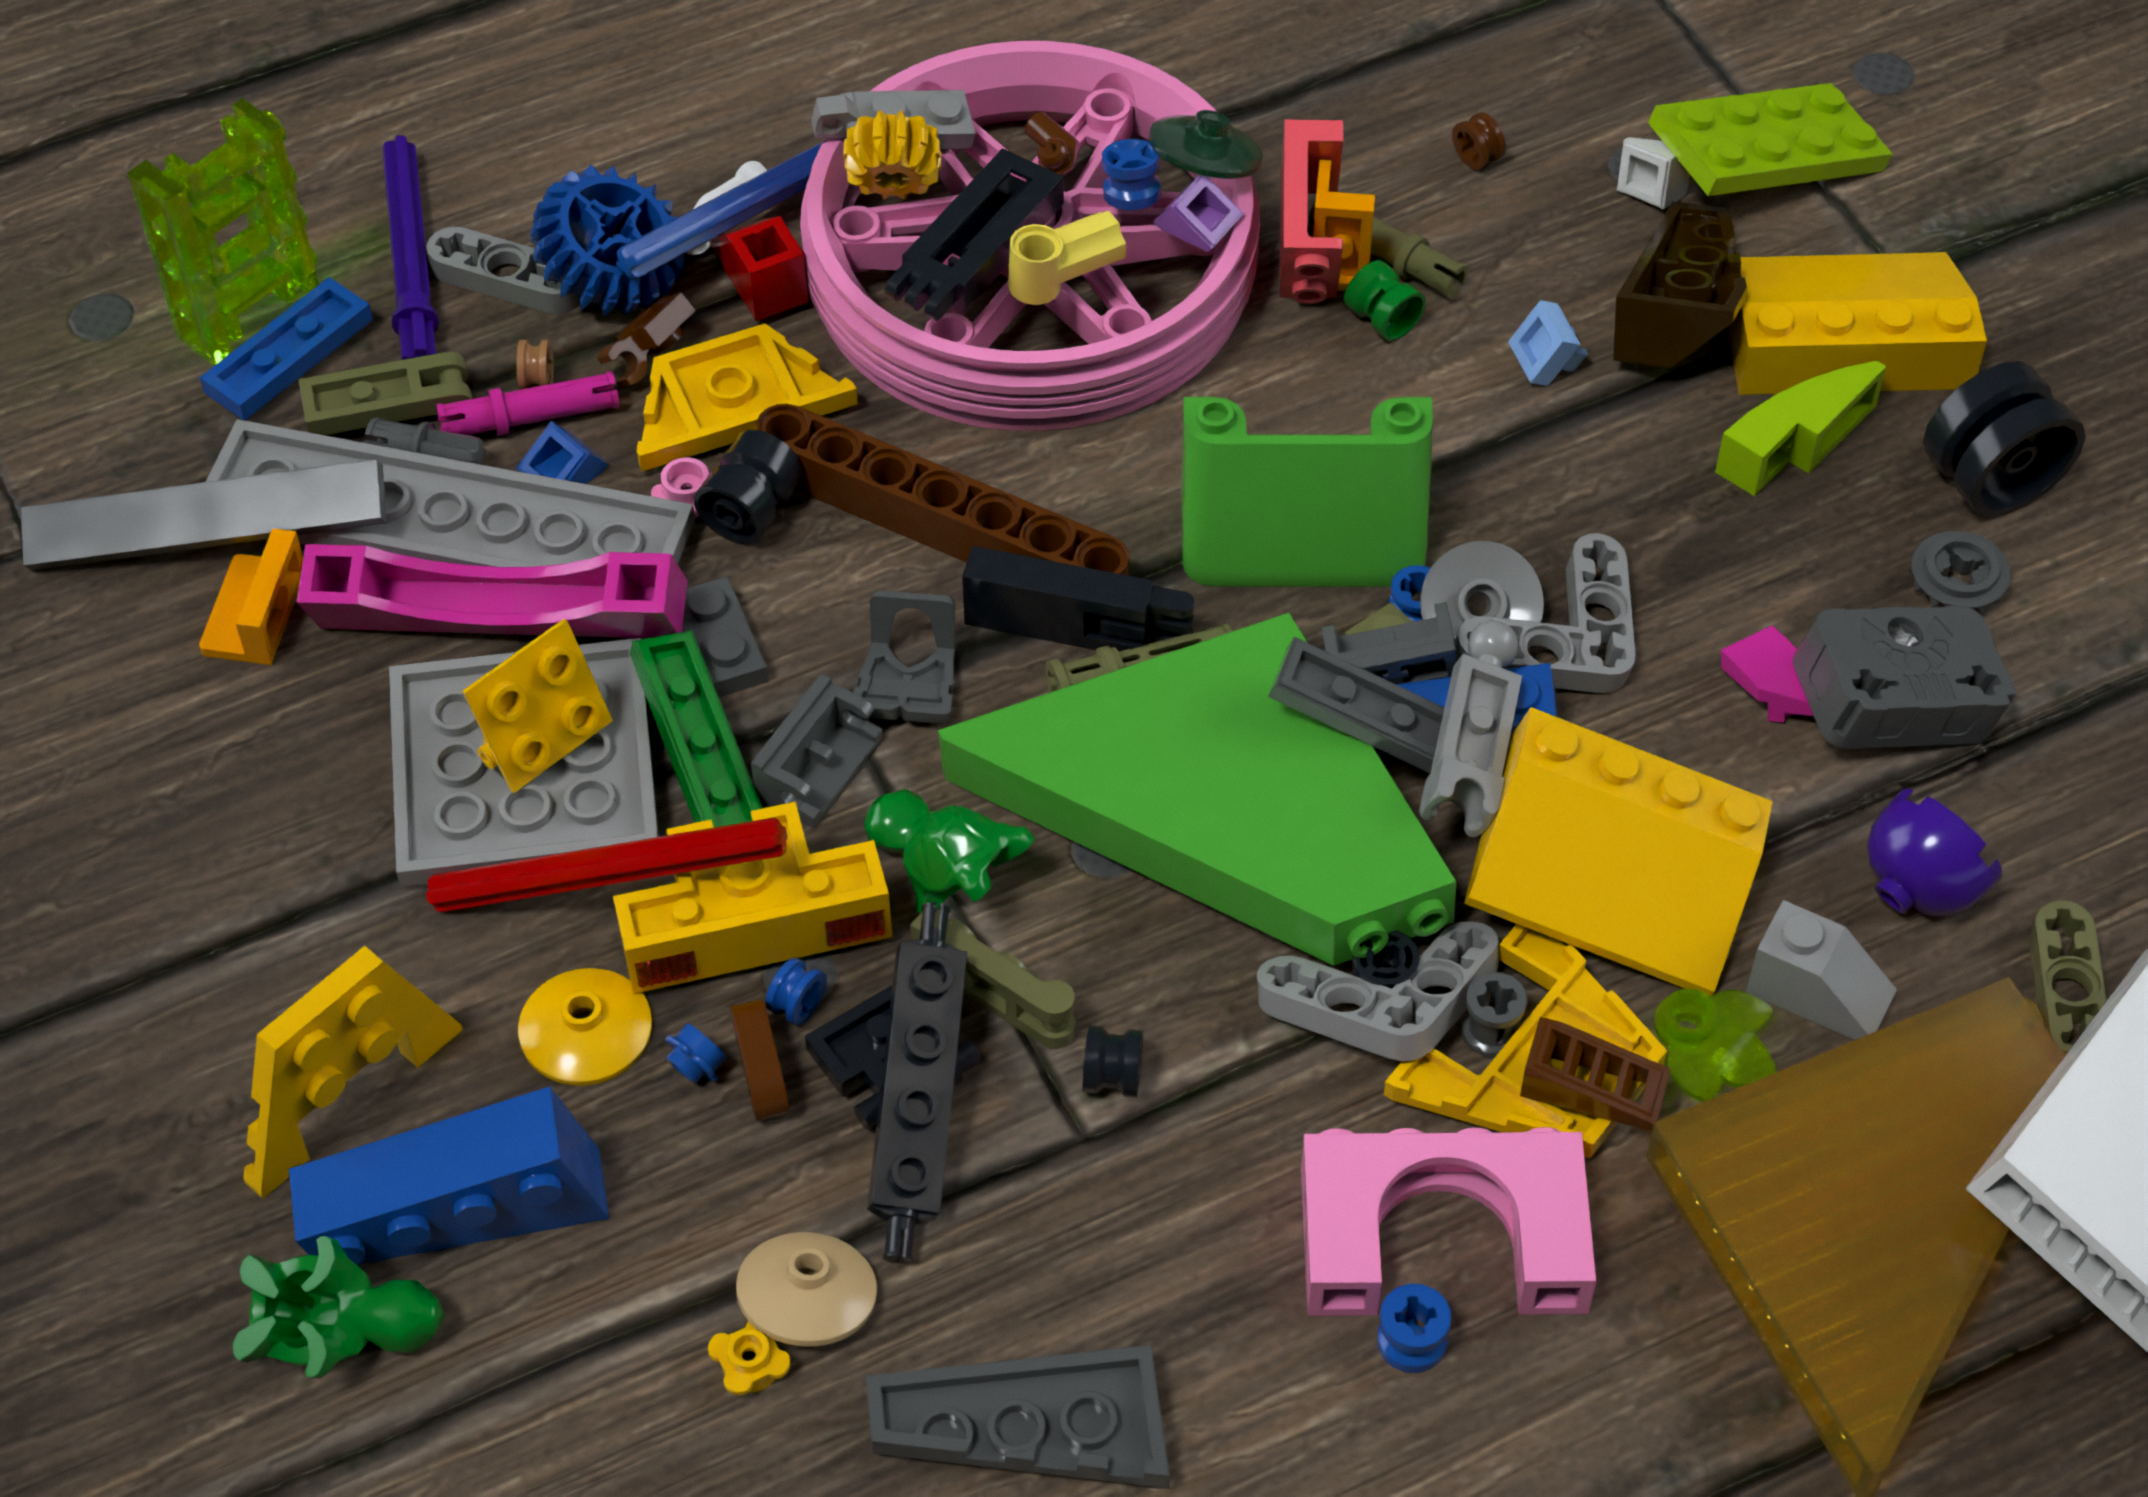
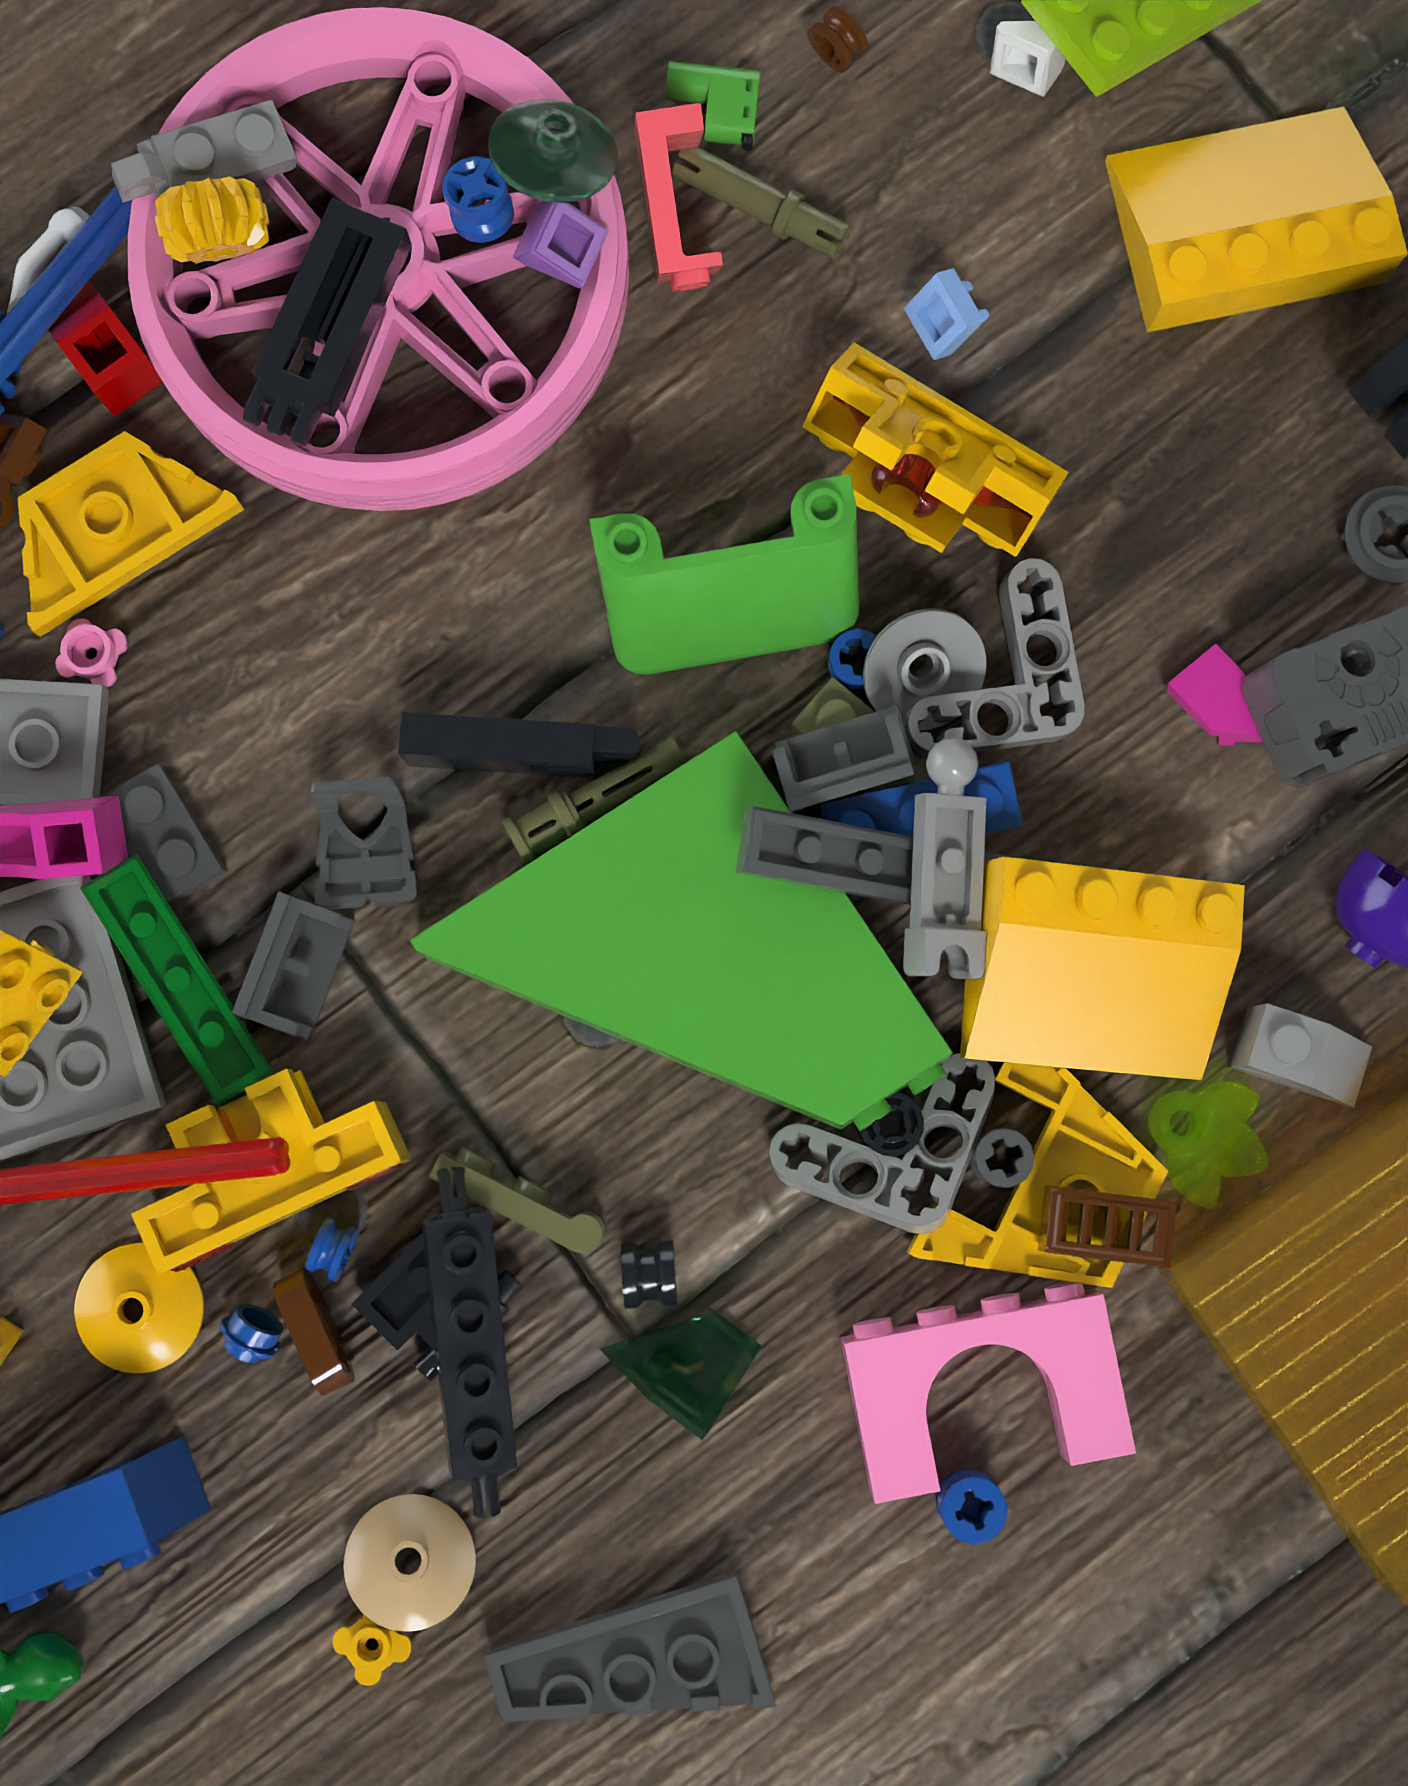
camera: 10 degrees left, 30 degrees up
black wheel [693,429,804,545] -> none
reddish brown beam [756,403,1130,576] -> none
green animal [864,789,1035,915] -> none
light yellow piece [1008,210,1126,305] -> none
reddish brown arm [1025,112,1079,176] -> none
light orange panel [1313,160,1375,291] -> none
green wheel [1344,260,1426,341] -> none
dark brown wedge [1613,201,1747,370] -> none
lime slope [1715,360,1887,496] -> none
none -> clear green slope [600,1307,762,1440]
none -> bright green piece [666,61,761,151]
none -> yellow piece [802,342,1069,557]

